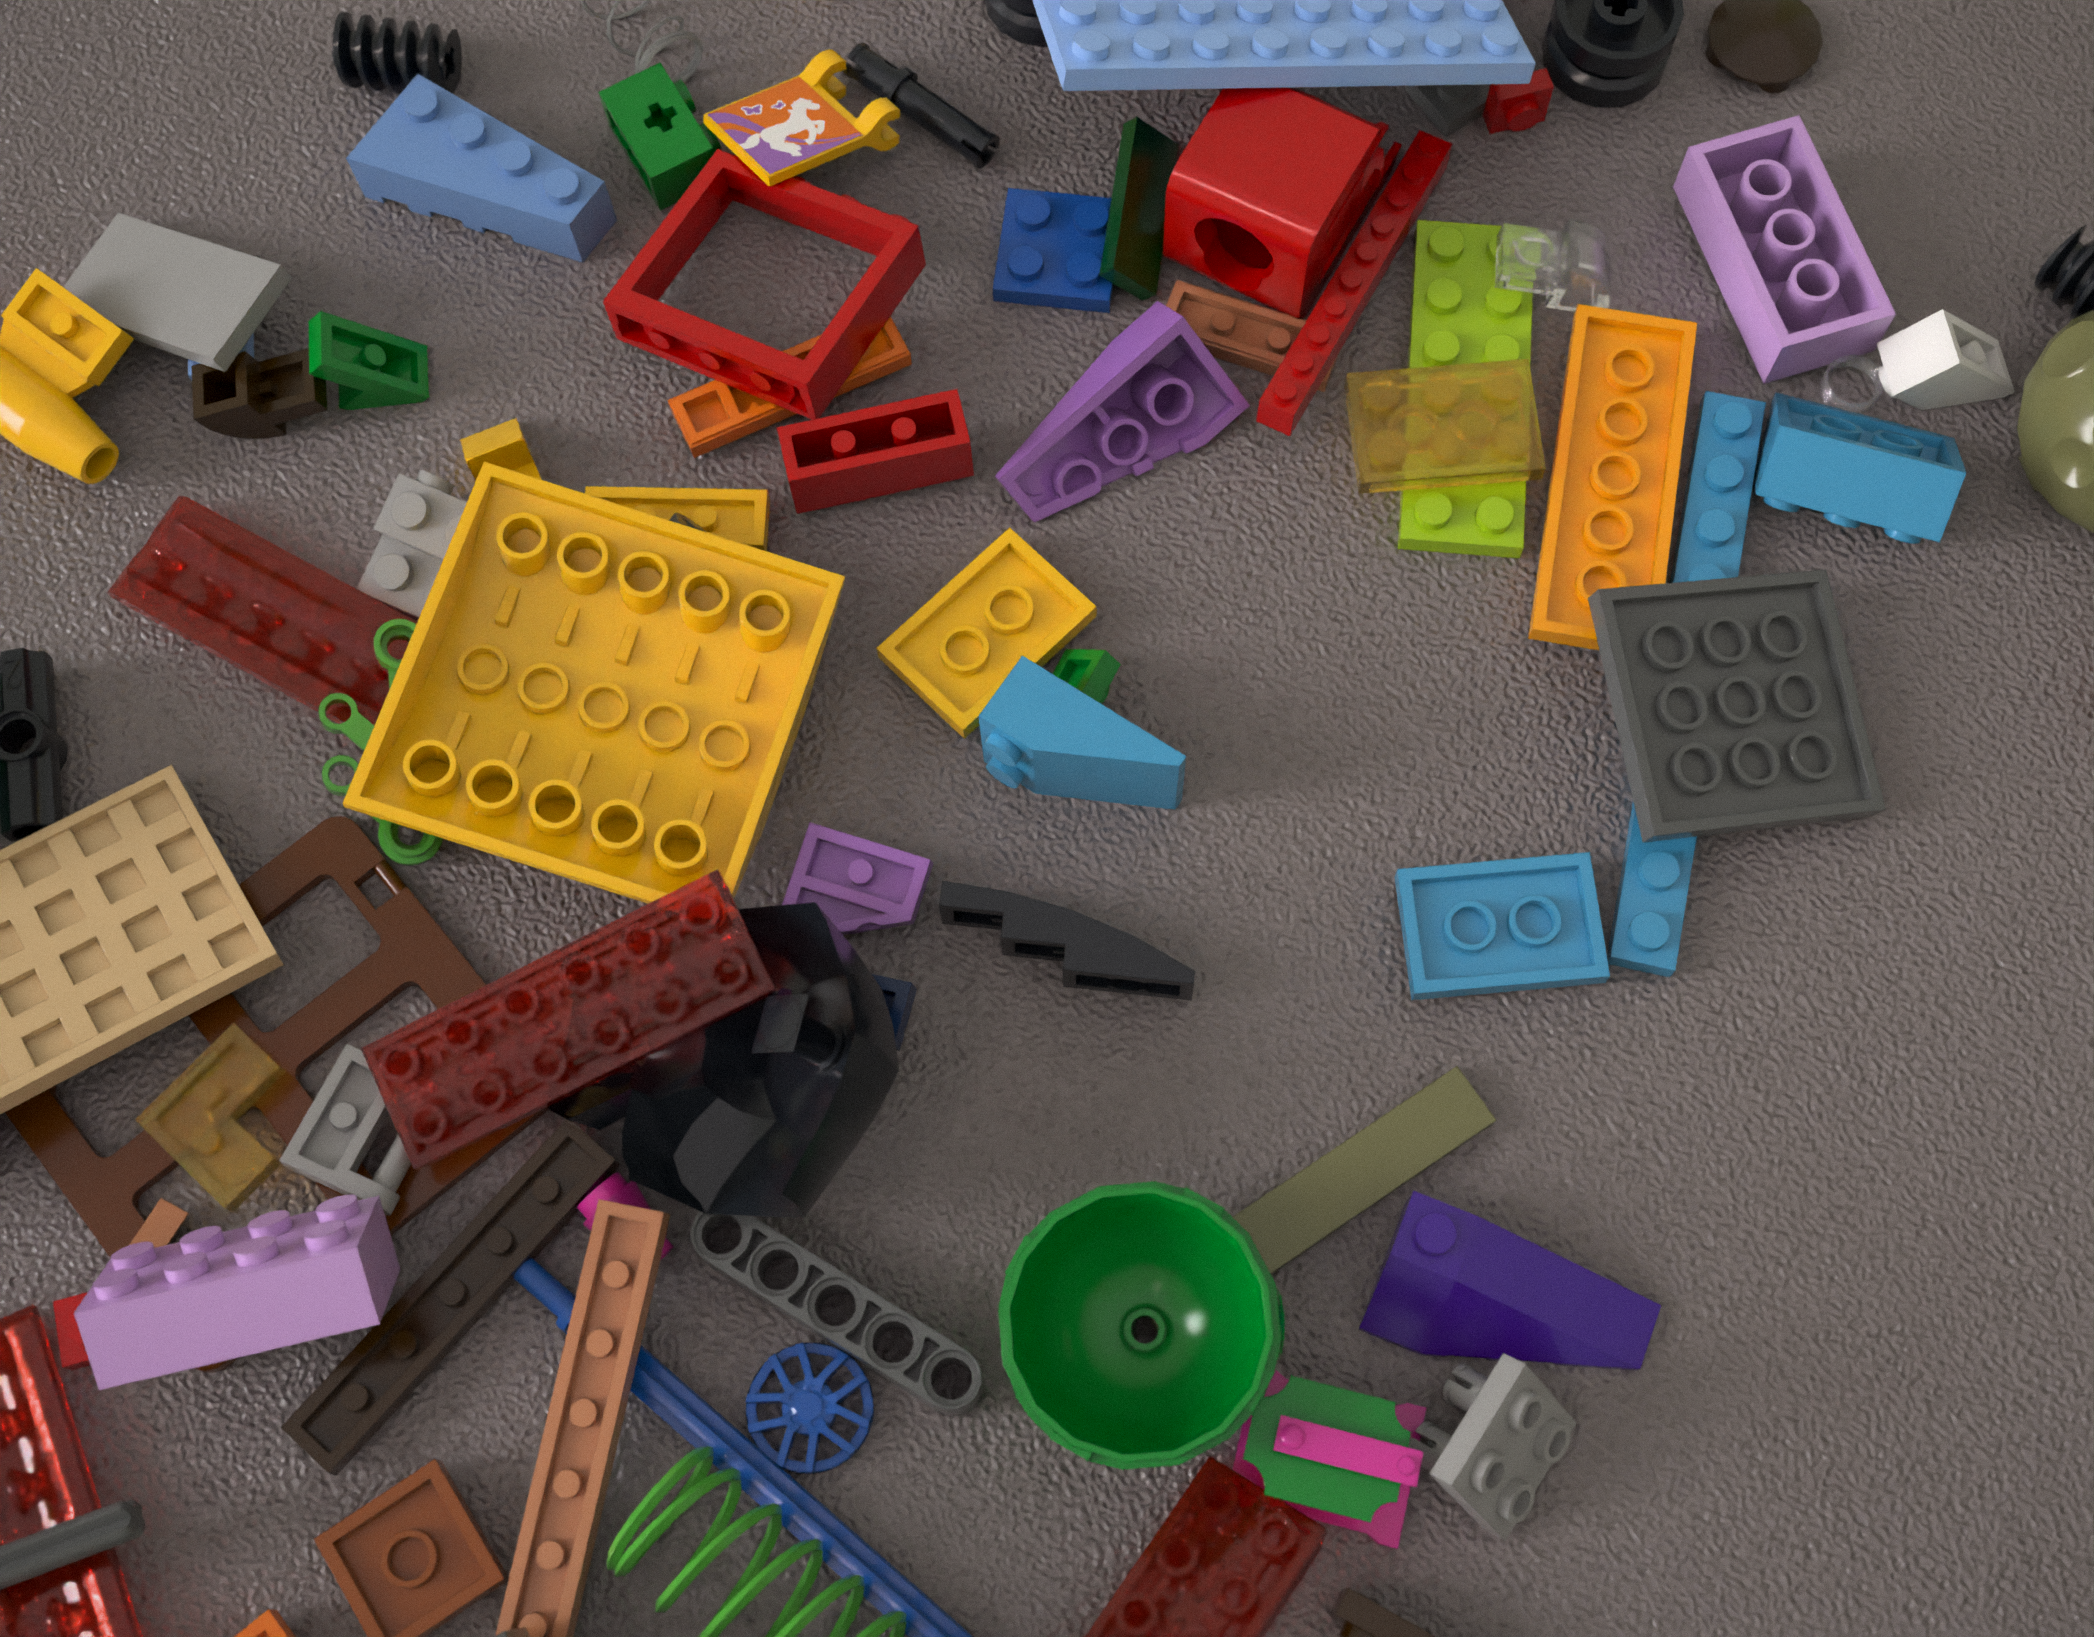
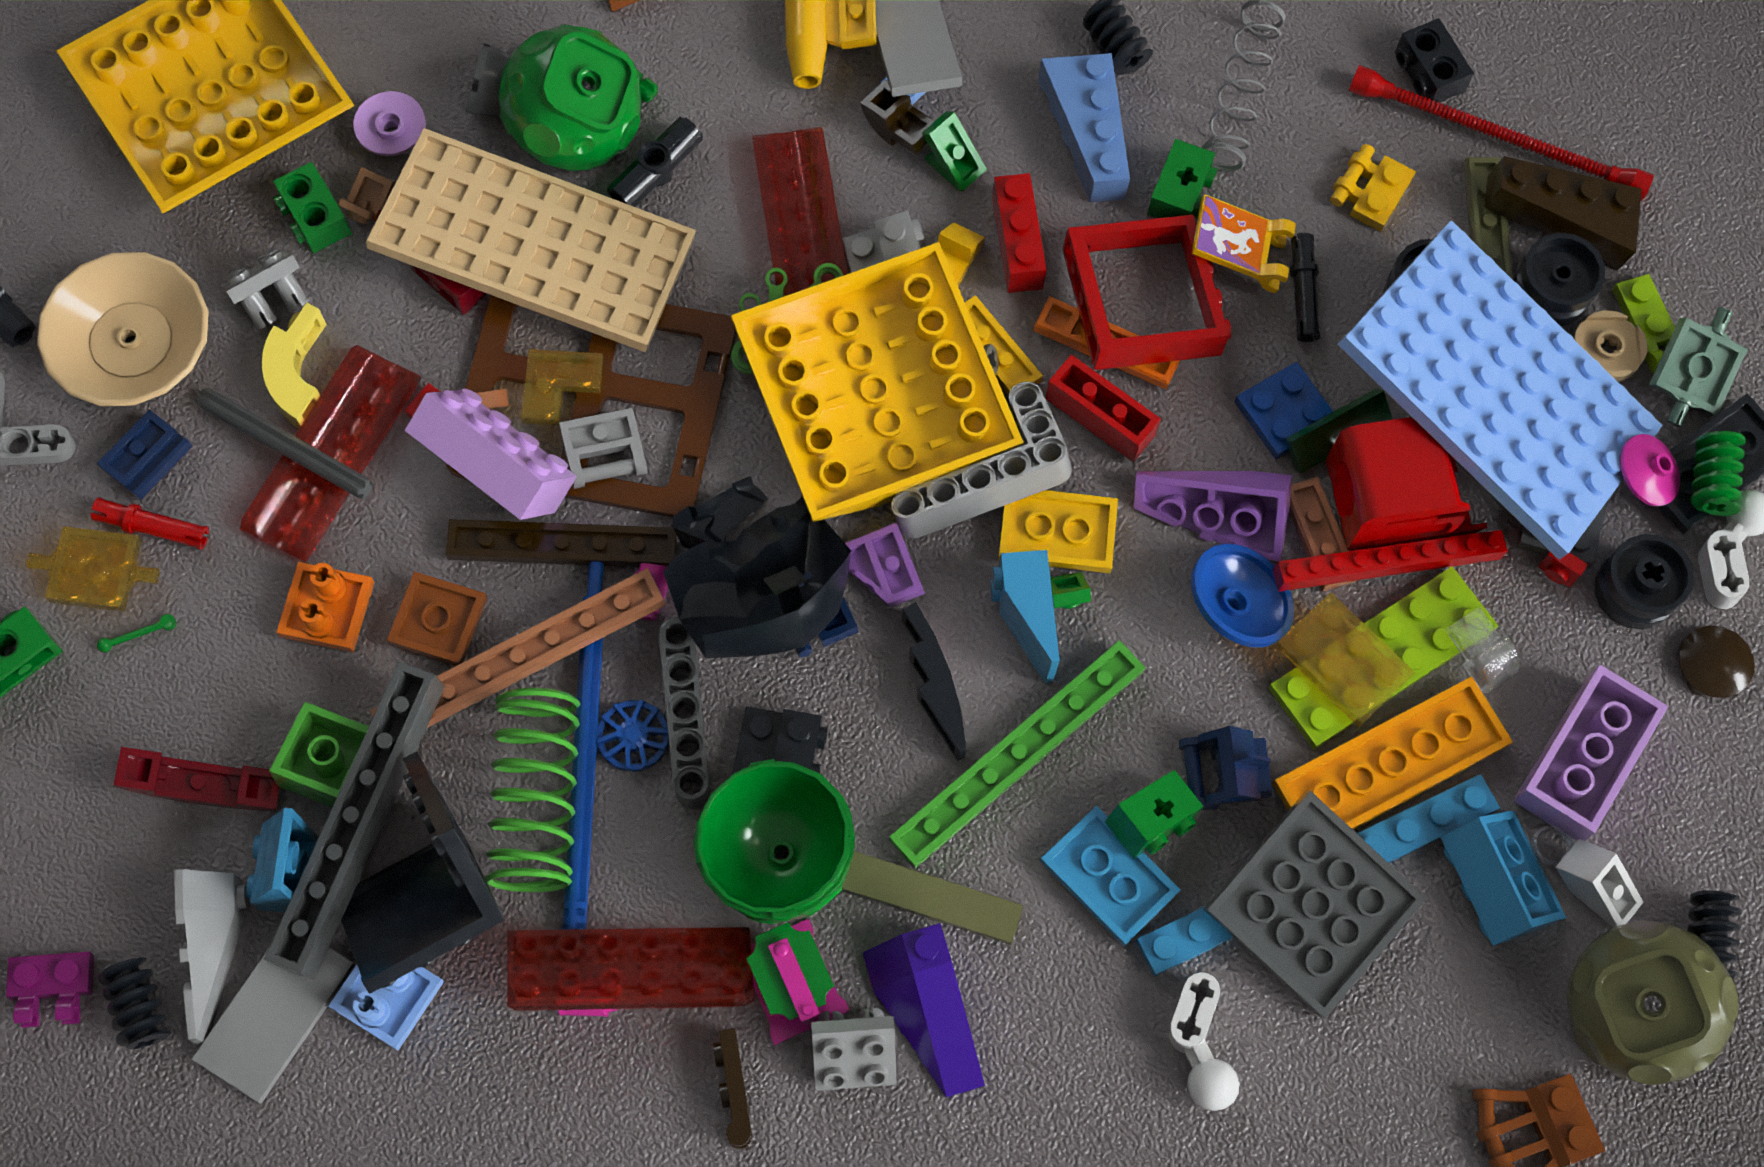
camera: 45 degrees right, 0 degrees up
clear red plate [361,869,777,1169] -> none
none -> black plate [732,706,828,774]
none -> bright green plate [889,640,1146,869]
none -> light grey beam [891,381,1072,539]
none -> red brick [992,173,1047,293]
none -> green brick [1105,770,1204,859]
none -> white beam [1169,972,1240,1111]
none -> dark blue piece [1178,726,1272,810]
none -> blue dish [1191,544,1295,647]

